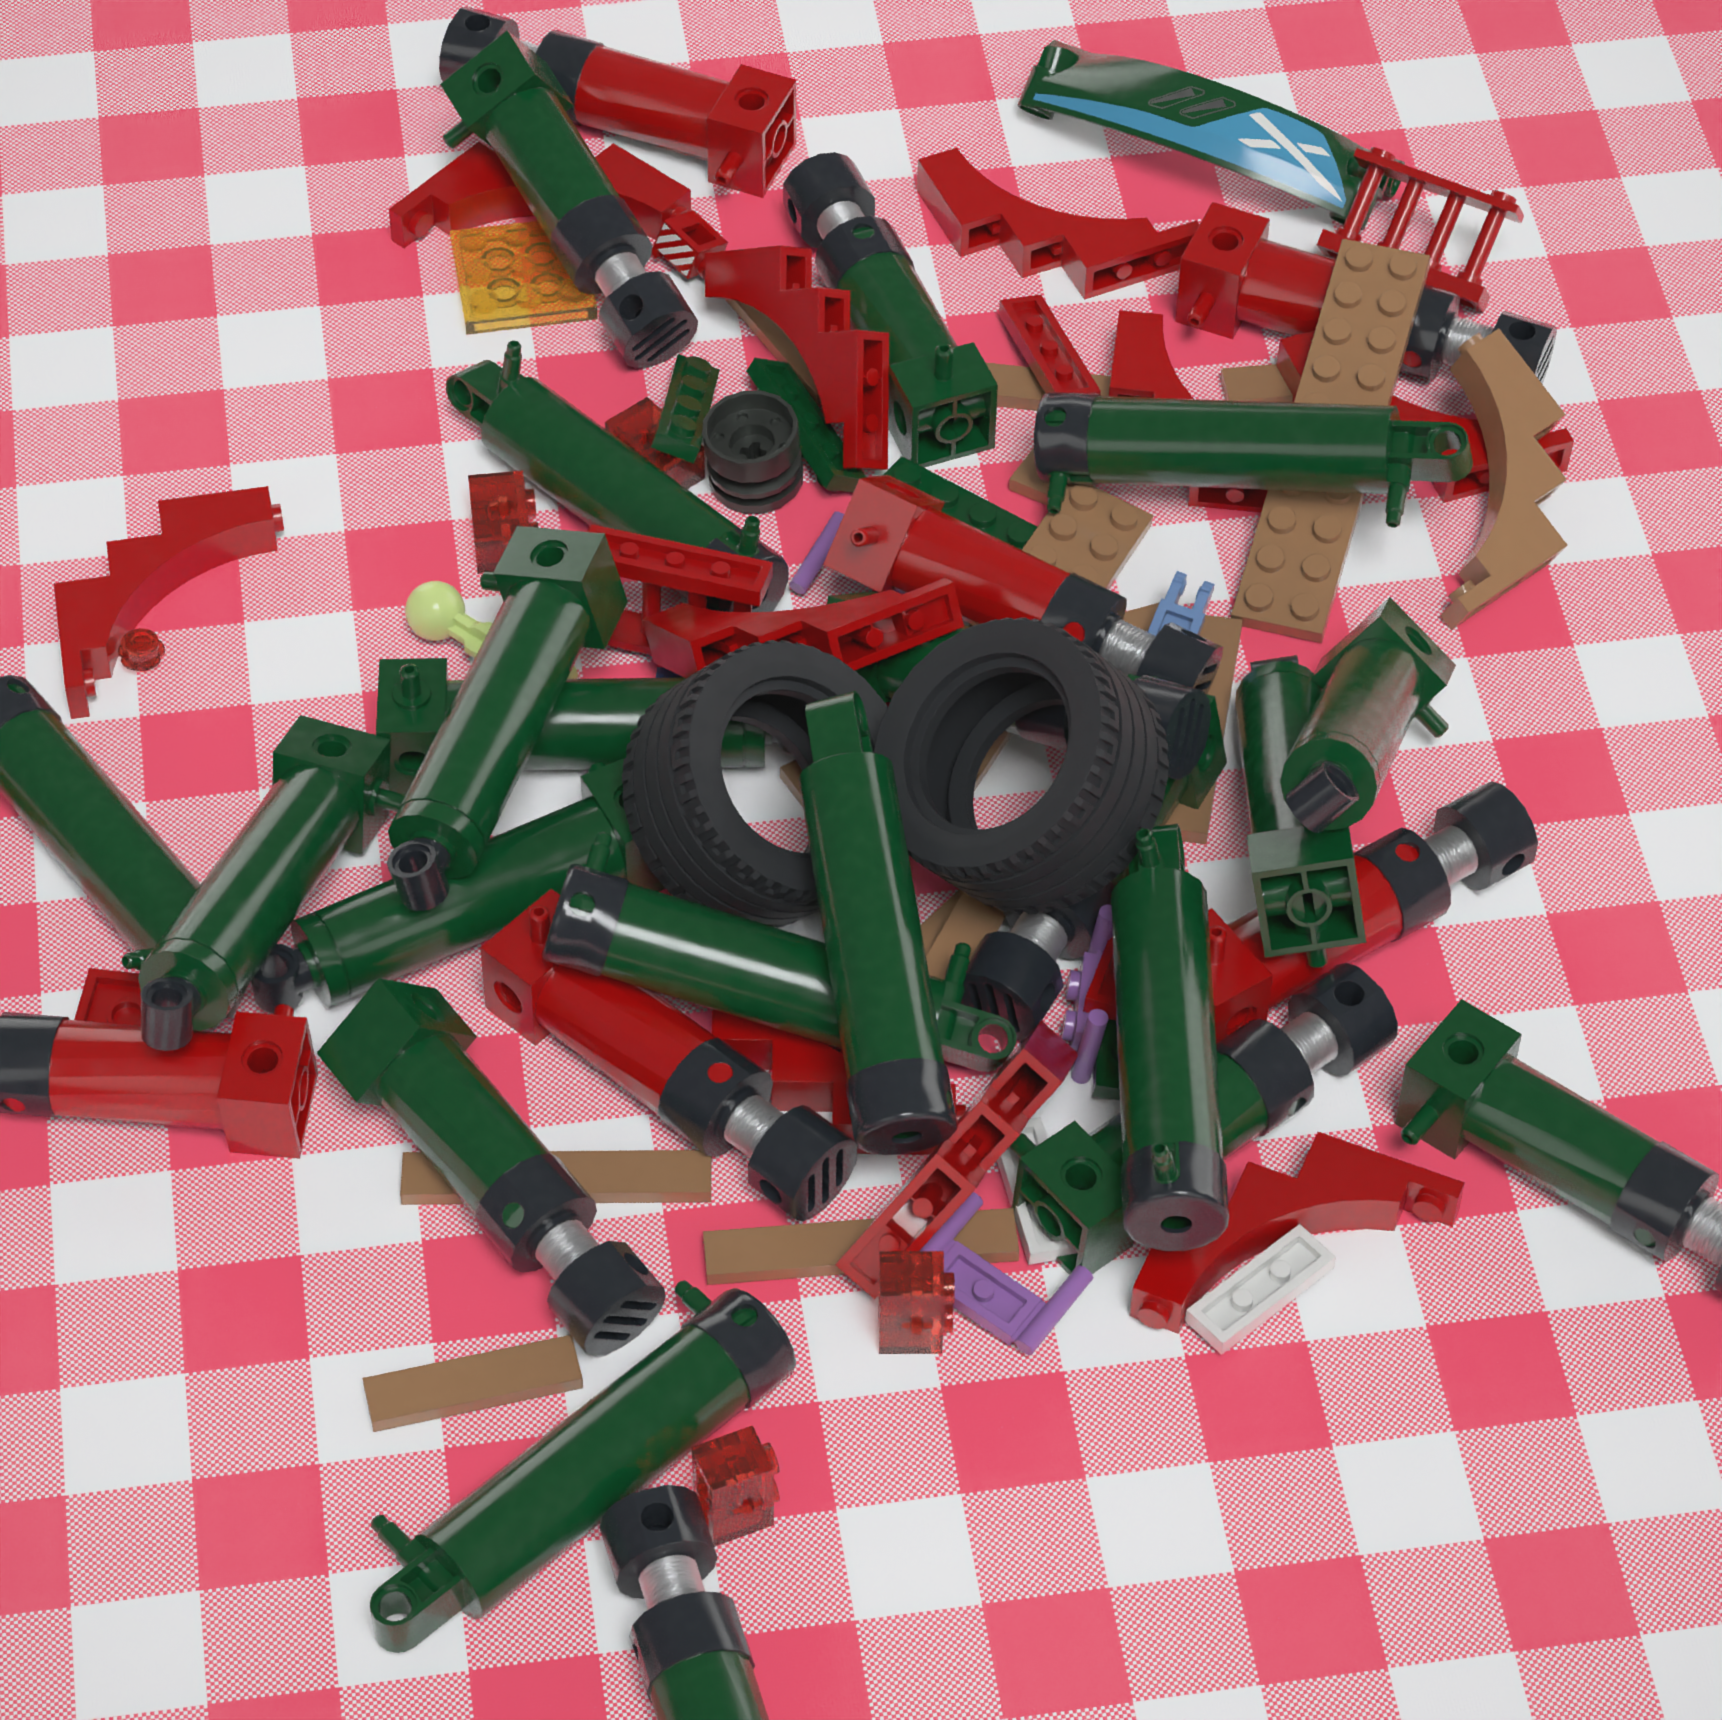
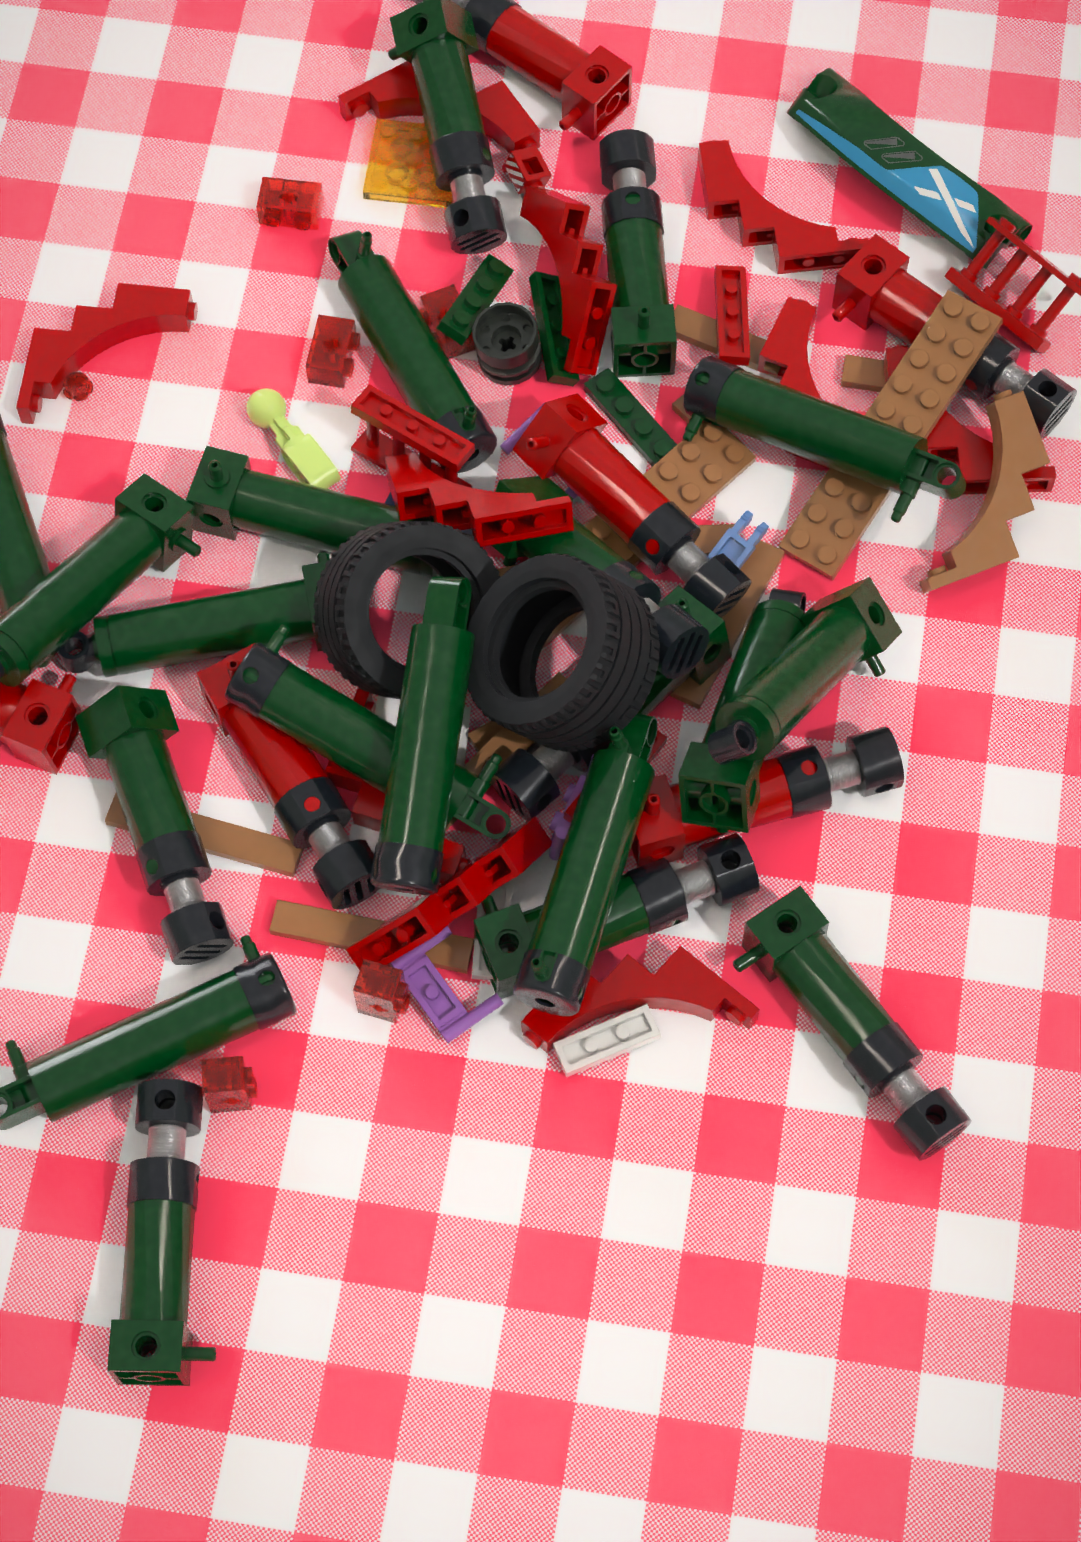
camera: 20 degrees right, 15 degrees up
medium nougat tile [362,1335,583,1432] -> none
dark green piece [387,526,628,911] -> none
none -> clear red brick [256,177,324,231]

